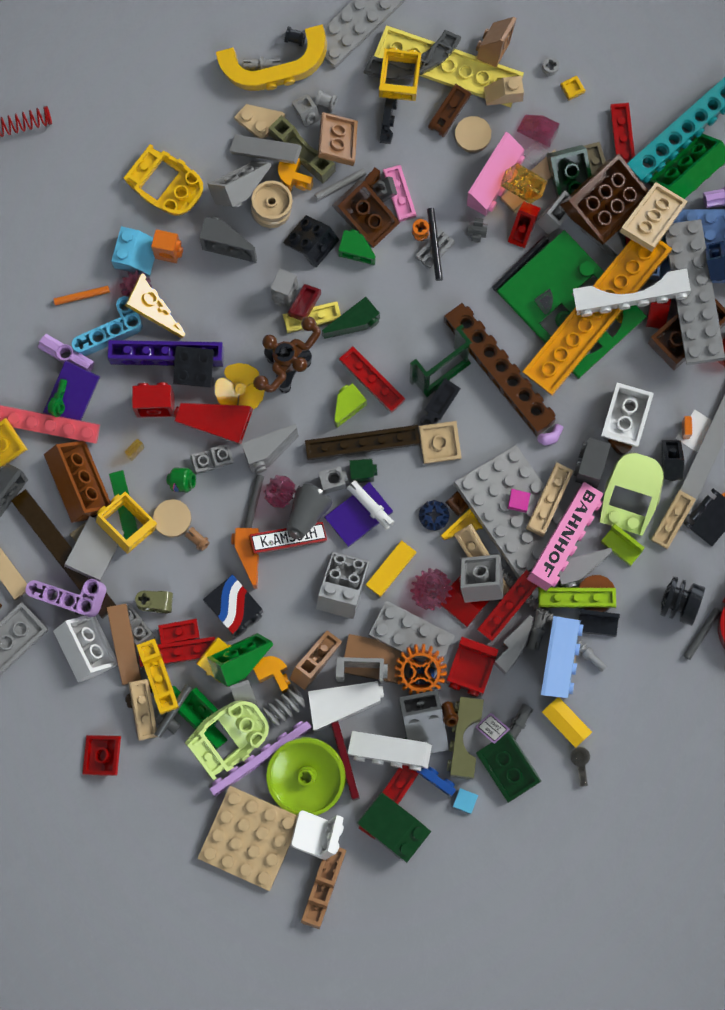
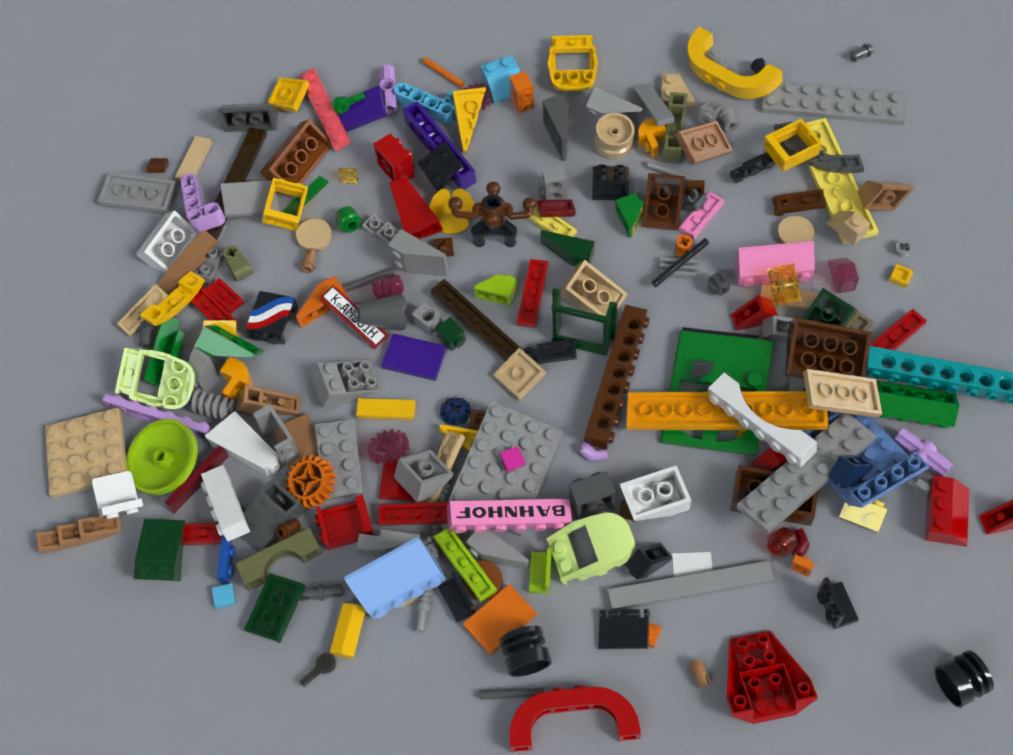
camera: 55 degrees right, 15 degrees down
red slope [83,735,121,776] -> none
dark grey piece [154,684,192,738] -> none
white pin [347,480,394,530] -> none
sticker [475,713,510,744] -> none
tan tile [526,462,574,537] -> none
tan tile [651,490,696,549] -> none
orange tile [682,416,692,439] -> none
none -> reddish brown tile [434,237,454,257]
none -> orange tile [463,584,537,656]
none -> tan slope [560,260,628,316]

